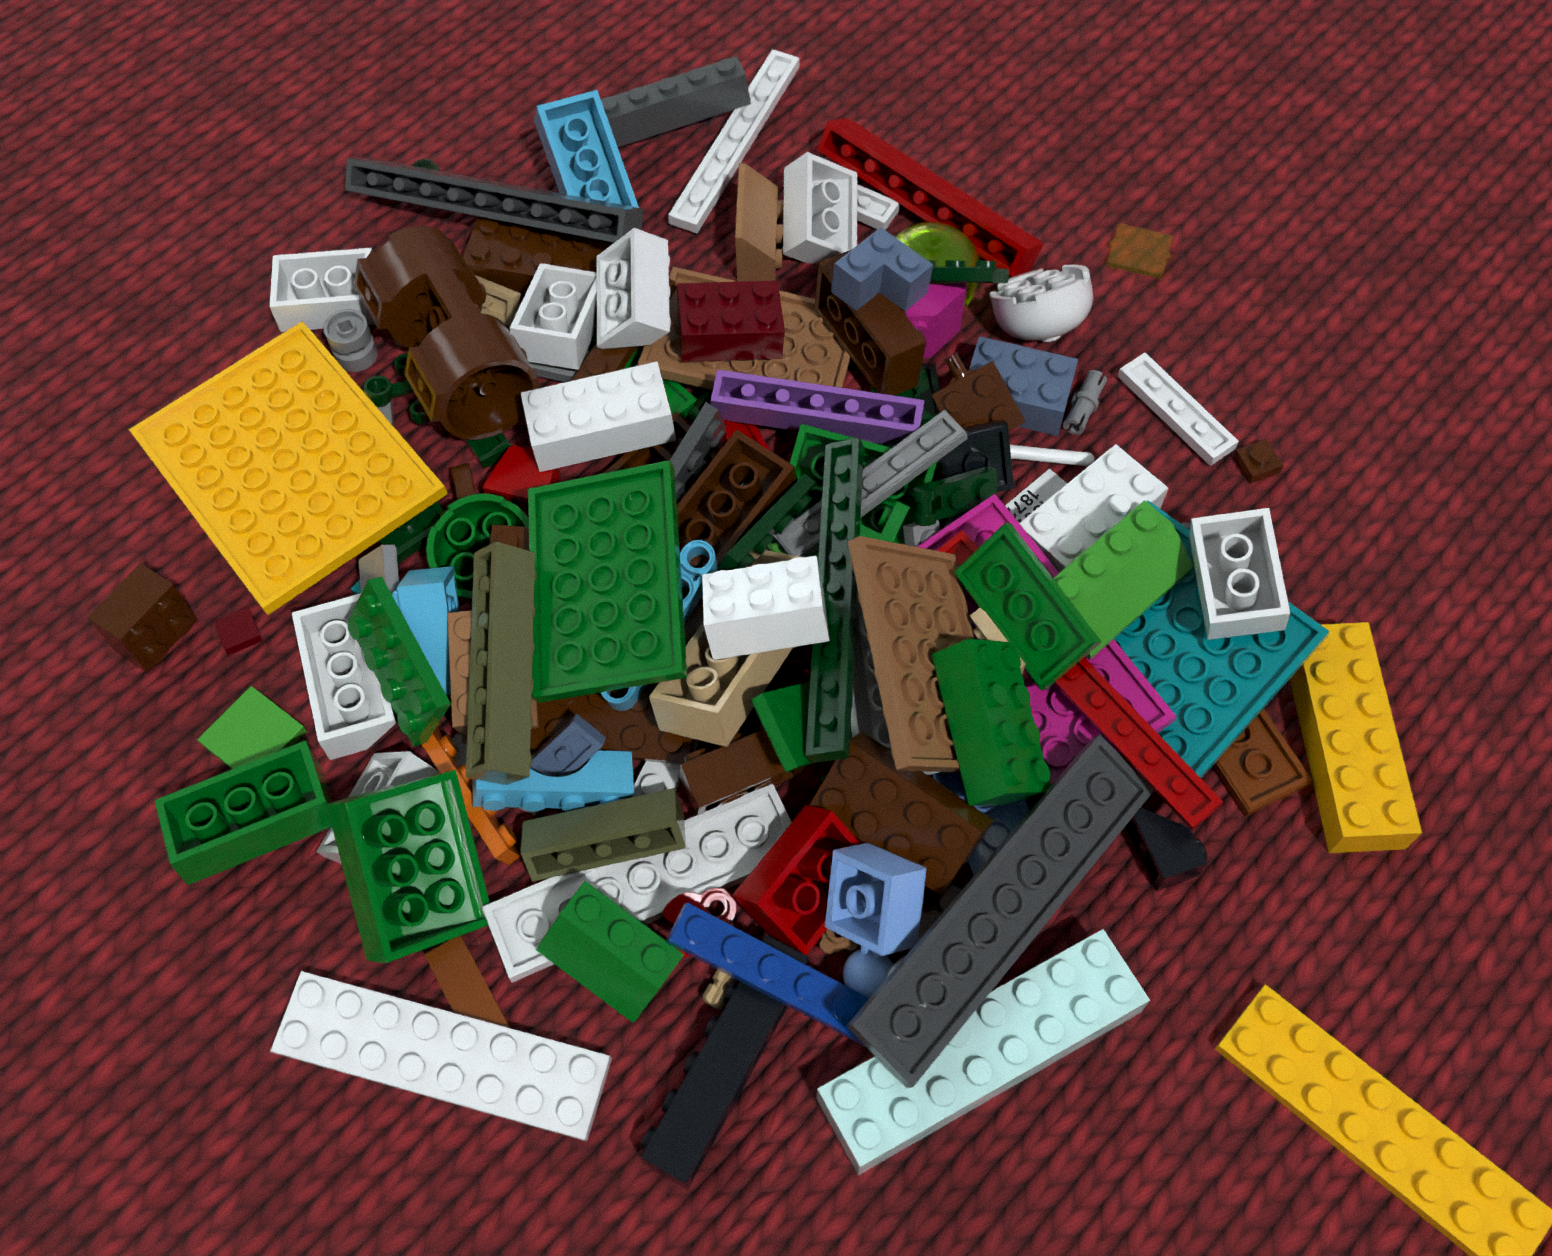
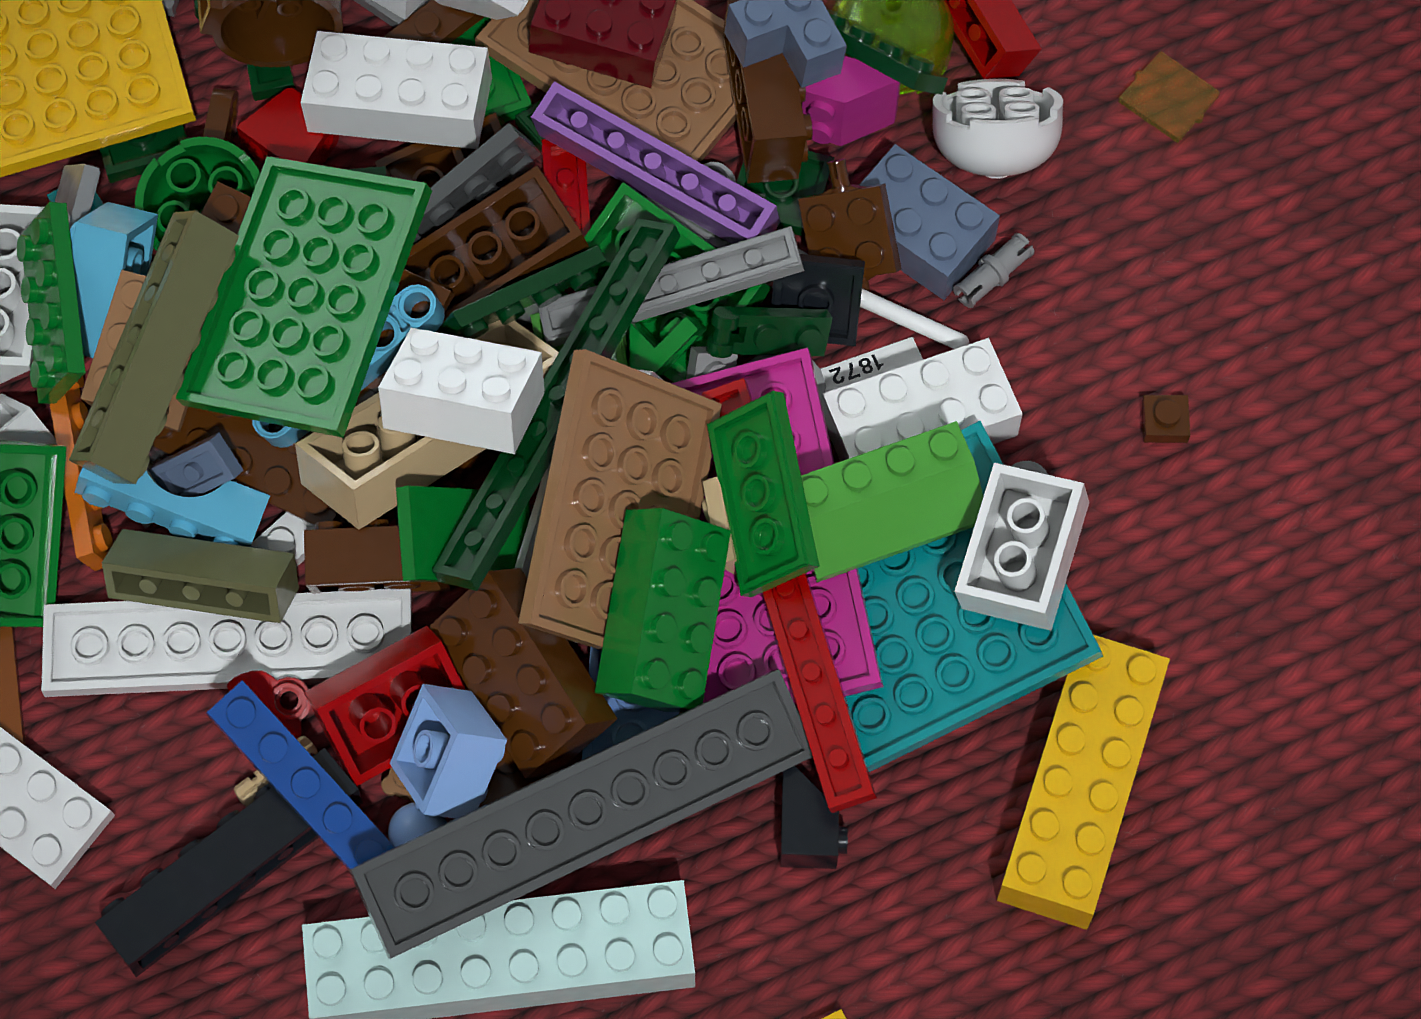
camera: 20 degrees right, 5 degrees up
green slope [536,881,684,1023] -> none
white plate [1118,353,1239,466] -> none
dark orange tile [1212,709,1313,817] -> none

